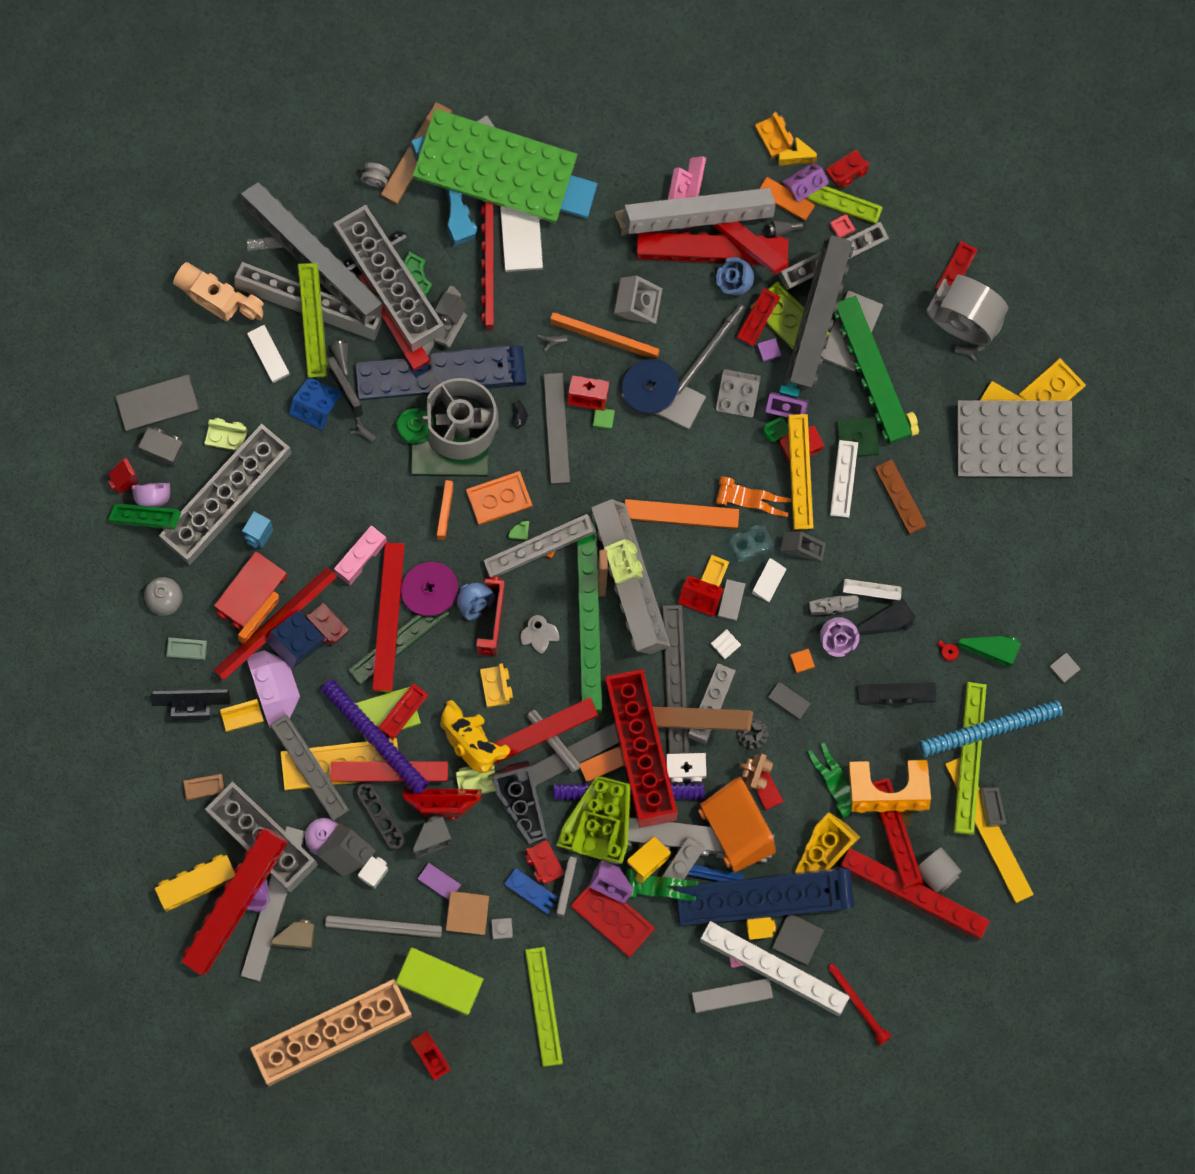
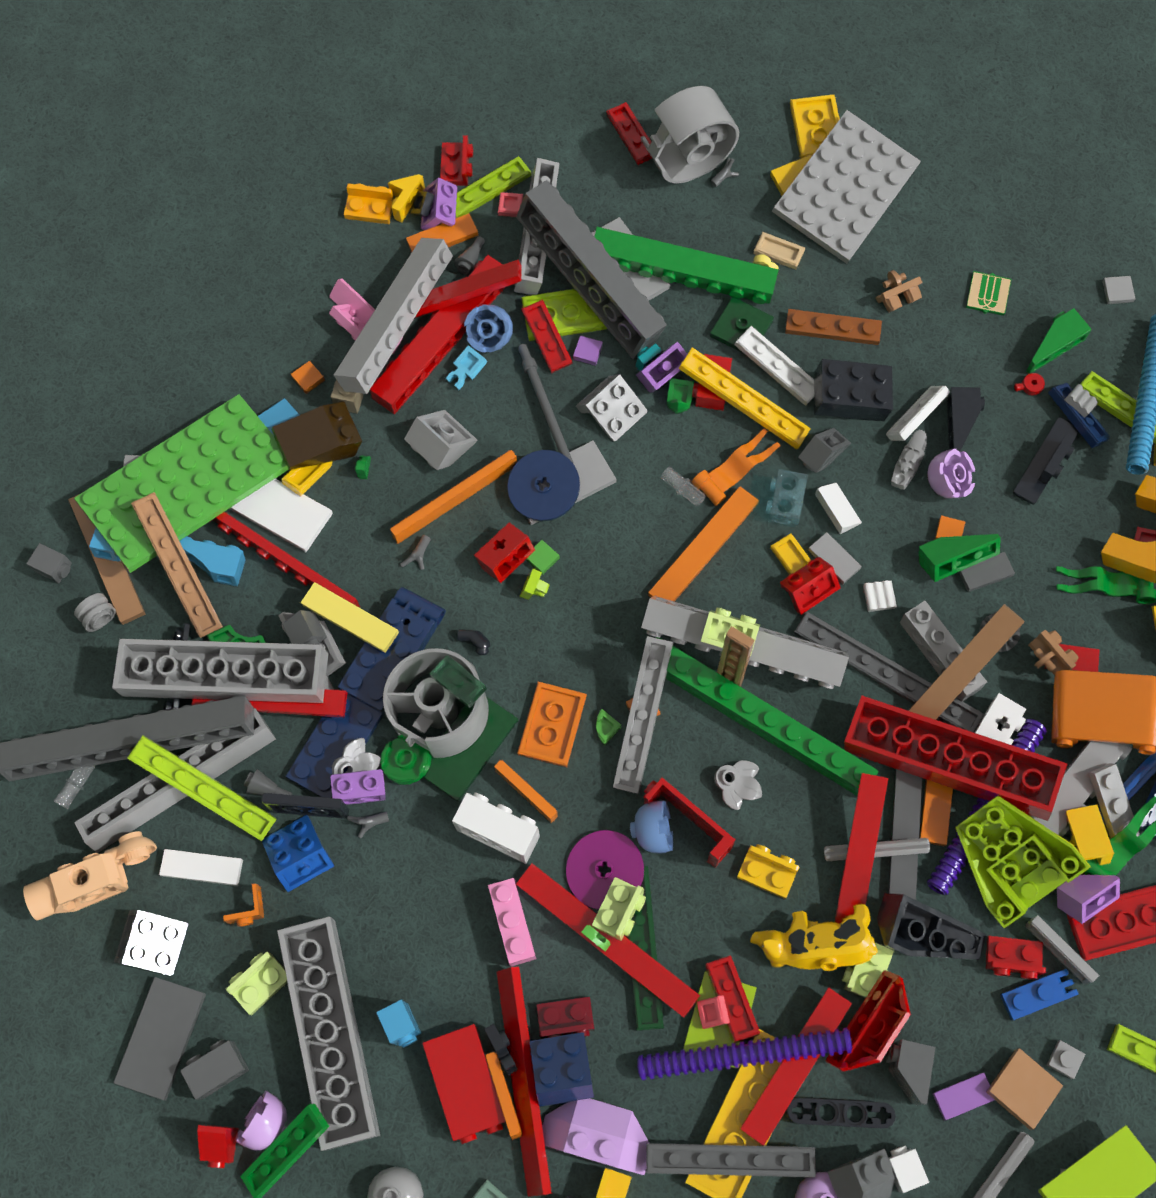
camera: 50 degrees left, 5 degrees down
dark grey tile [544,373,570,485] -> none
none -> dark grey brick [27,543,72,583]
none -> bracket [114,910,188,975]
none -> medium nougat tile [131,492,223,638]
none -> orange bracket [223,883,264,926]
none -> dark brown slope [271,402,362,470]
none -> yellow tile [282,461,332,497]
none -> orange tile [291,361,325,394]
none -> light yellow tile [301,582,399,653]
none -> medium lavender bracket [331,769,385,805]
none -> light grey plate [332,738,381,775]
none -> green tile [355,455,371,479]
none -> tile [410,191,435,217]
none -> clear green plate [430,655,487,708]
none -> medium azure plate [446,346,487,390]
none -> white brick [452,793,540,864]
none -> black plate [484,1024,518,1076]
none -> lime tile [520,569,550,600]
none -> bright green tile [581,925,611,952]
none -> yellowish green bracket [592,877,646,941]
none -> clear axle [661,467,705,506]
none -> coral tile [697,995,730,1029]
none -> tan tile [753,232,805,270]
none -> black brick [814,359,893,421]
none -> medium nougat hips [875,270,922,313]
none -> green slope [919,534,1001,582]
none -> piece [966,271,1011,316]
none -> dark blue tile [1048,383,1110,448]
none -> light grey piece [1064,384,1098,418]

